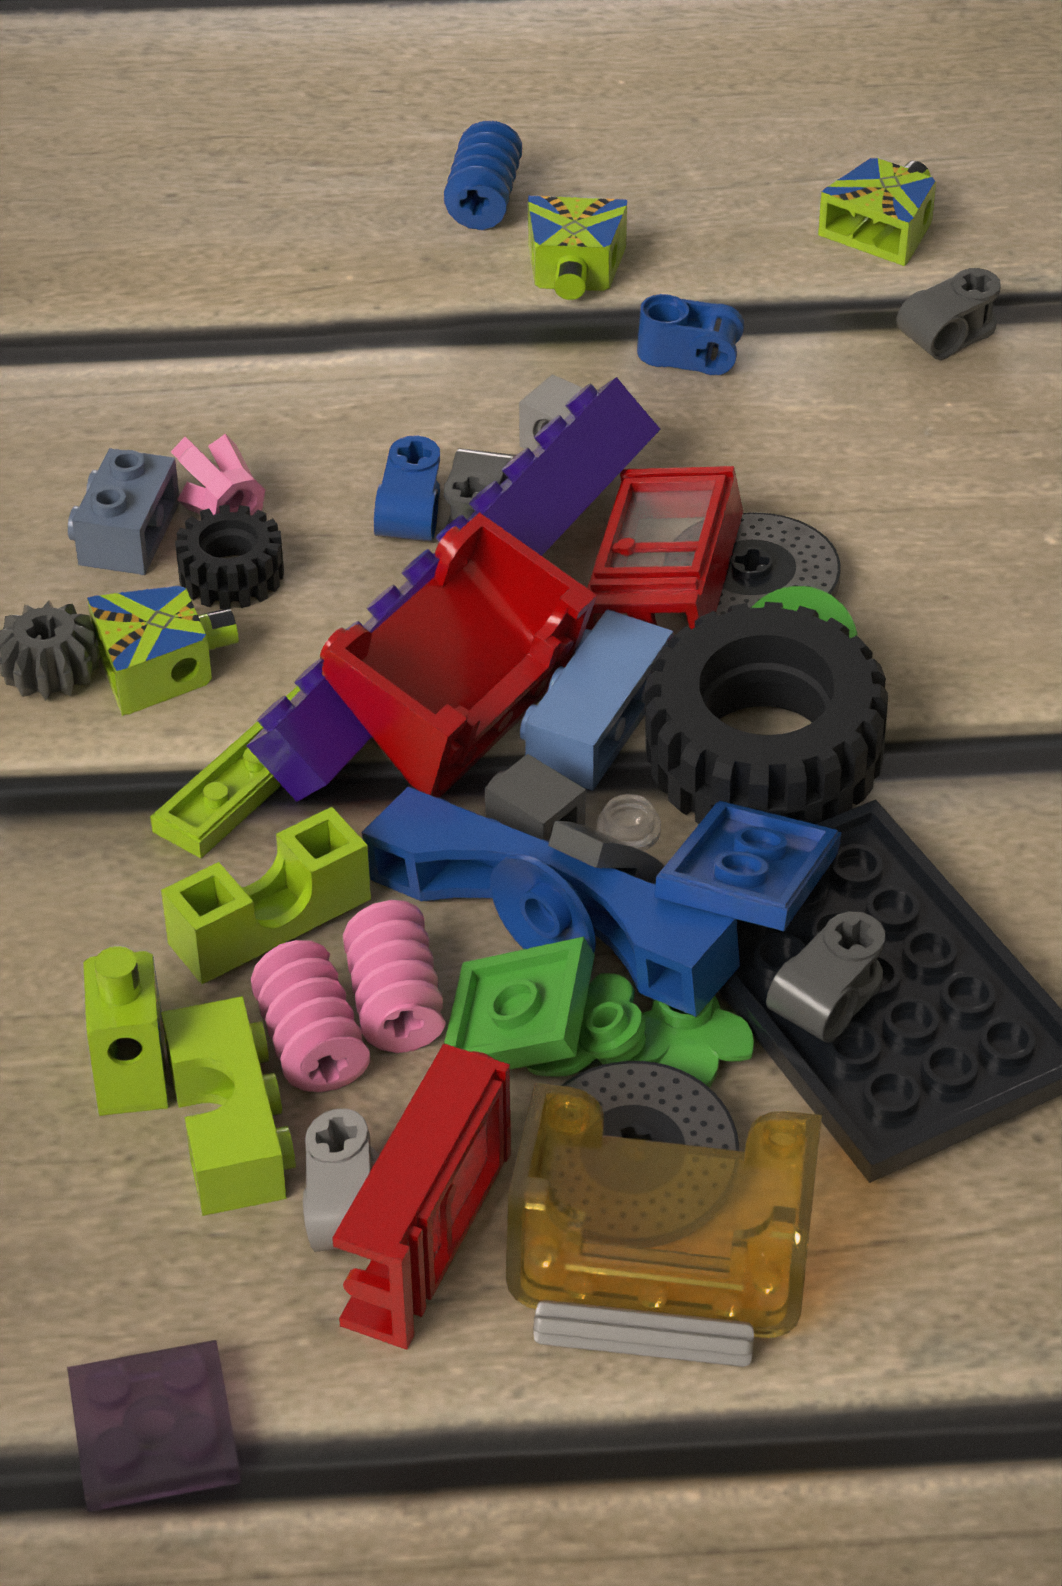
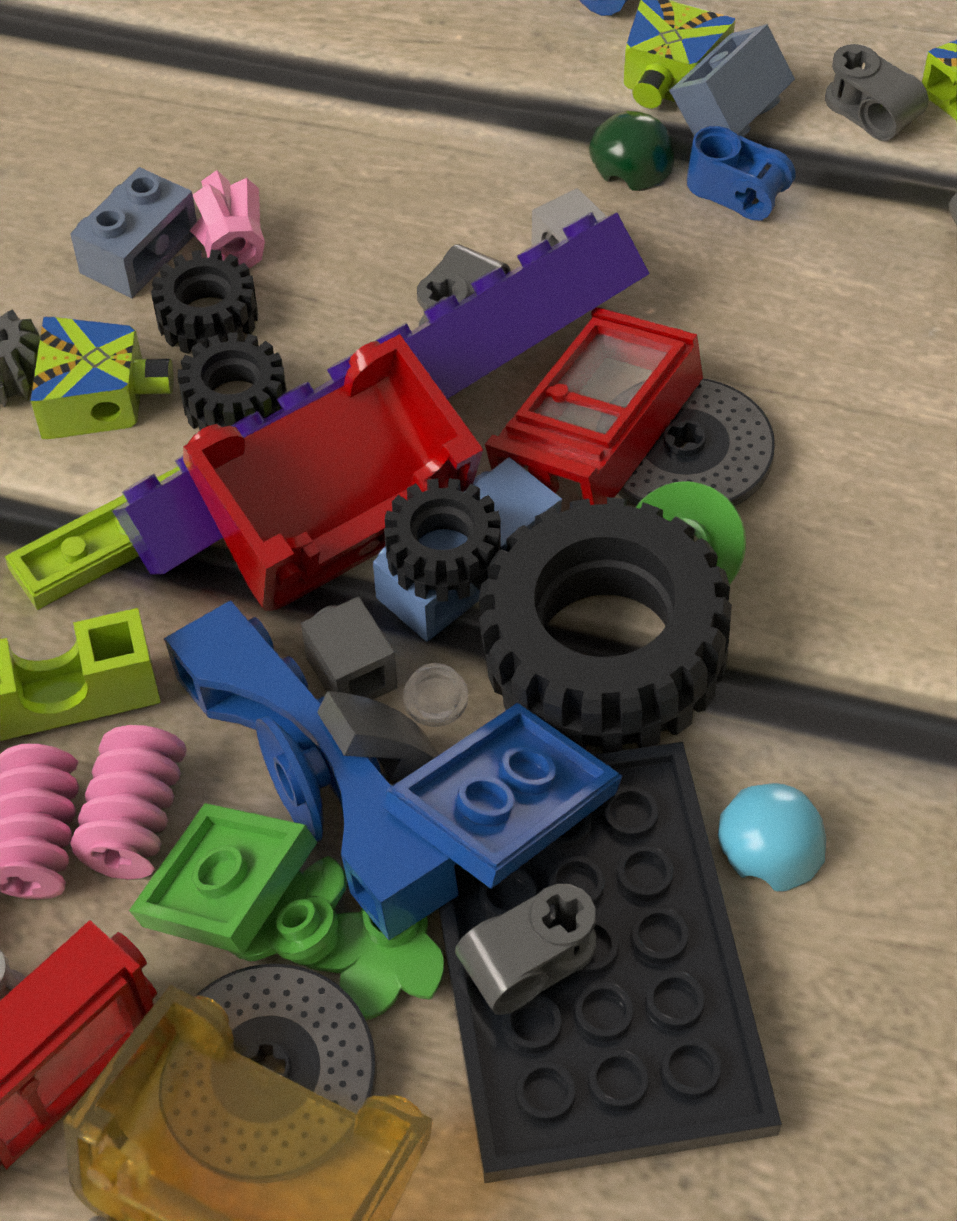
camera: 20 degrees right, 10 degrees up
blue piece [374,435,440,541] -> none
none -> black tyre [177,333,287,430]
none -> black tyre [384,478,501,601]
none -> dark green hair [589,111,675,191]
none -> sand blue brick [670,24,795,137]
none -> medium azure hair [718,783,826,892]
none -> dark grey piece [825,44,929,141]

